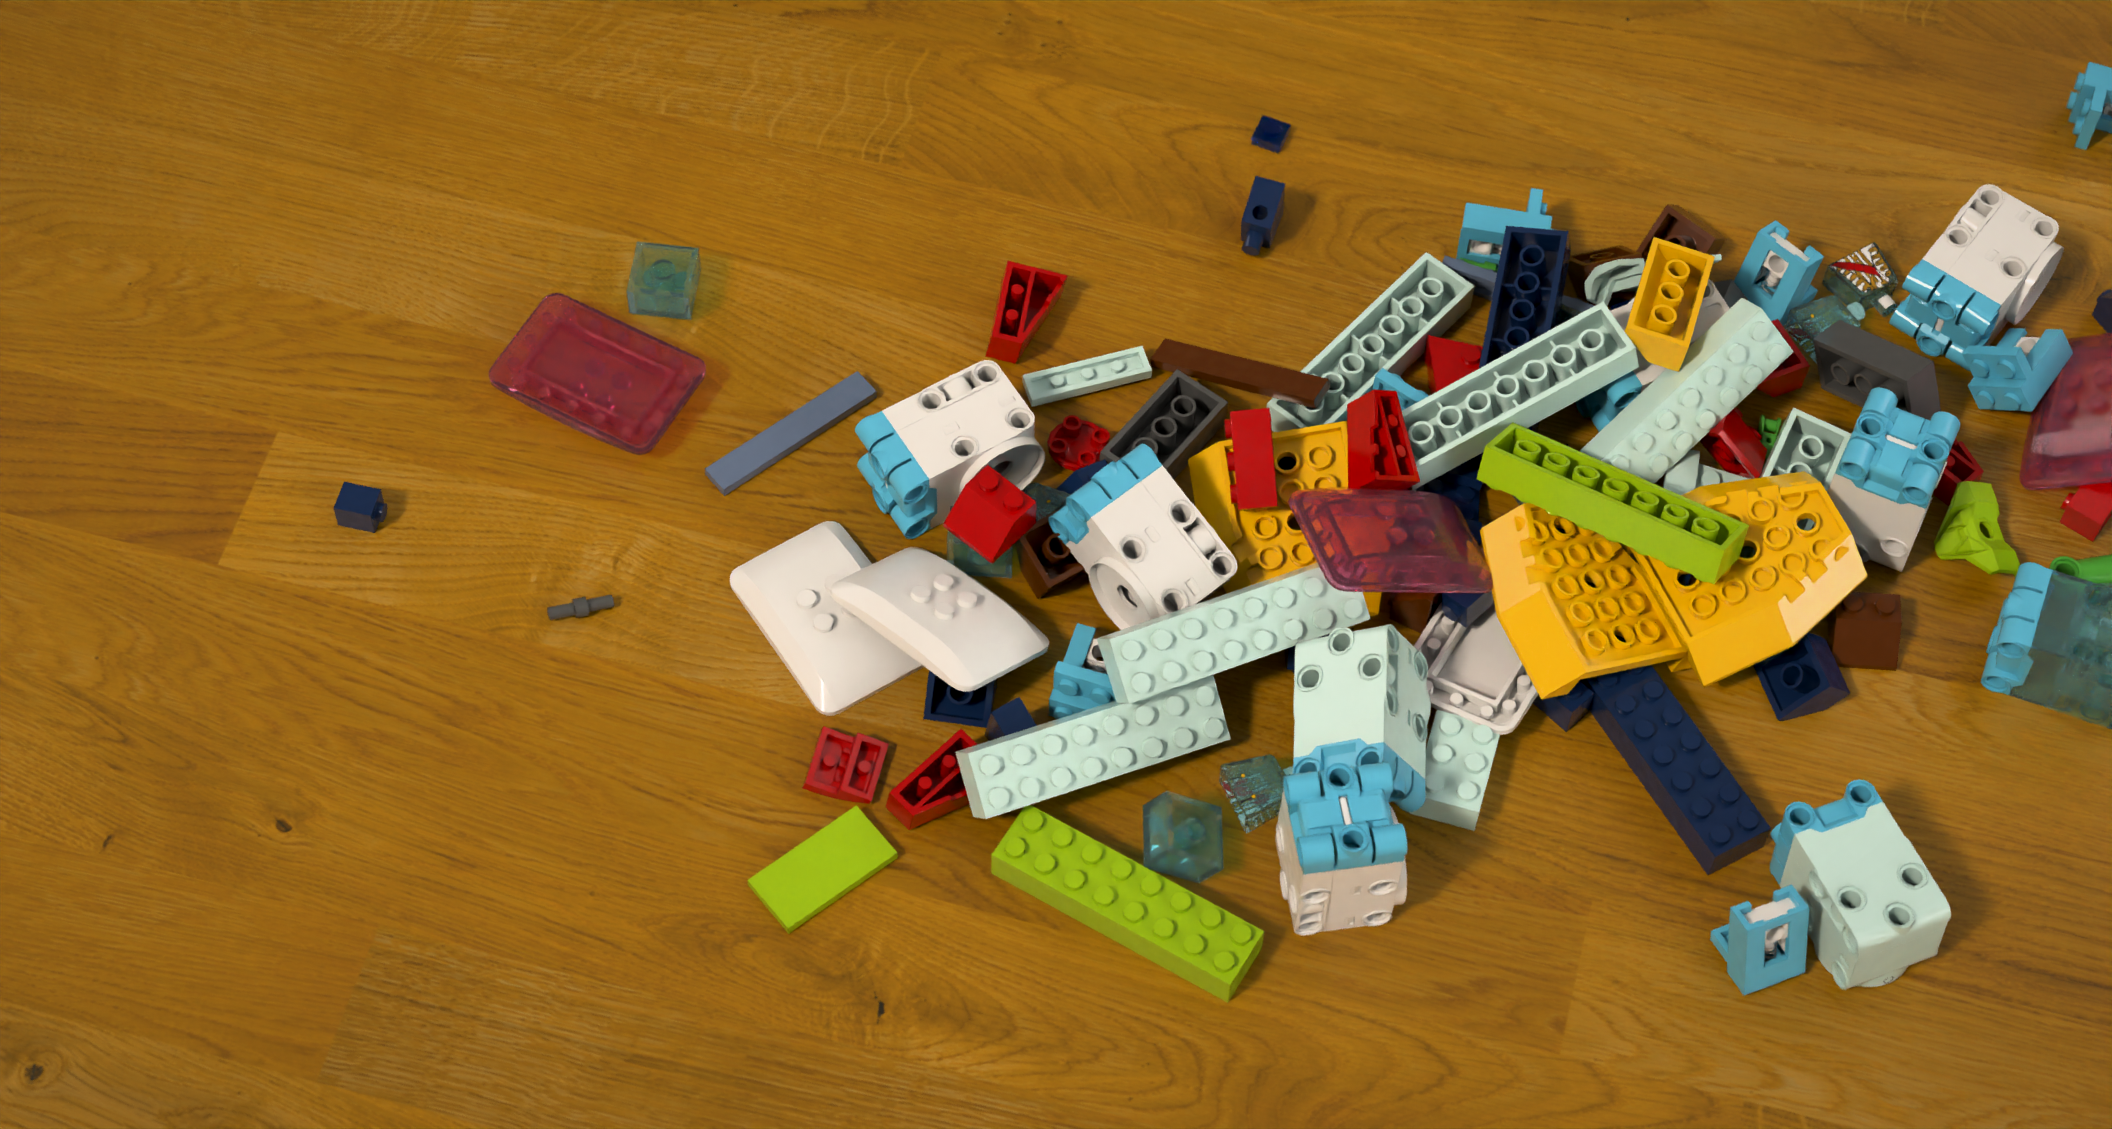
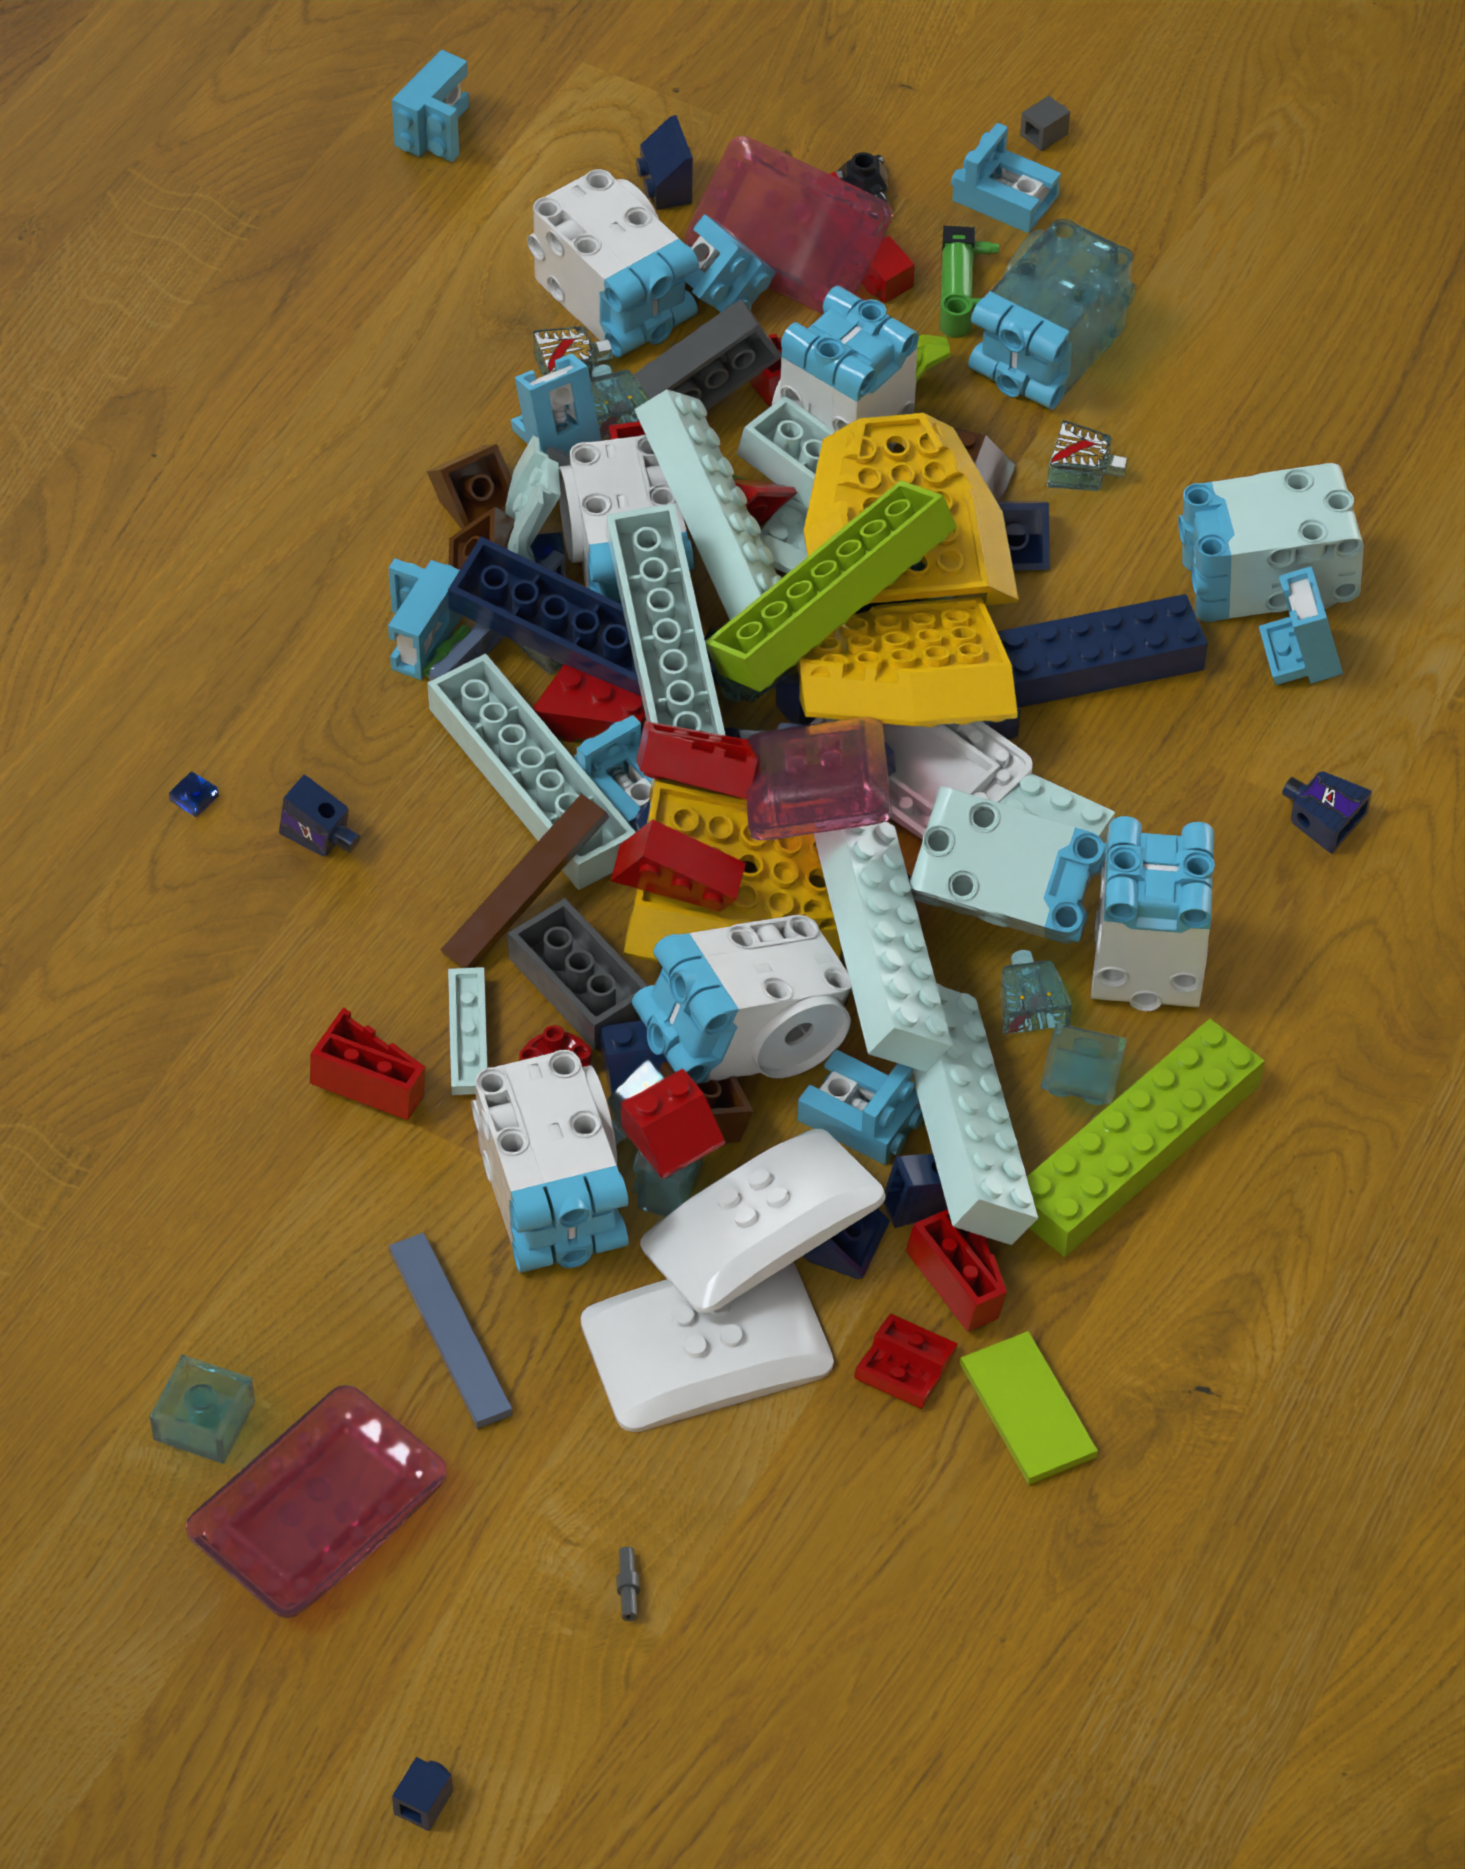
camera: 75 degrees left, 5 degrees down
yellow slope [1625,237,1715,372] -> none
none -> torso [1047,420,1128,491]
none -> dark blue torso [1282,771,1372,854]

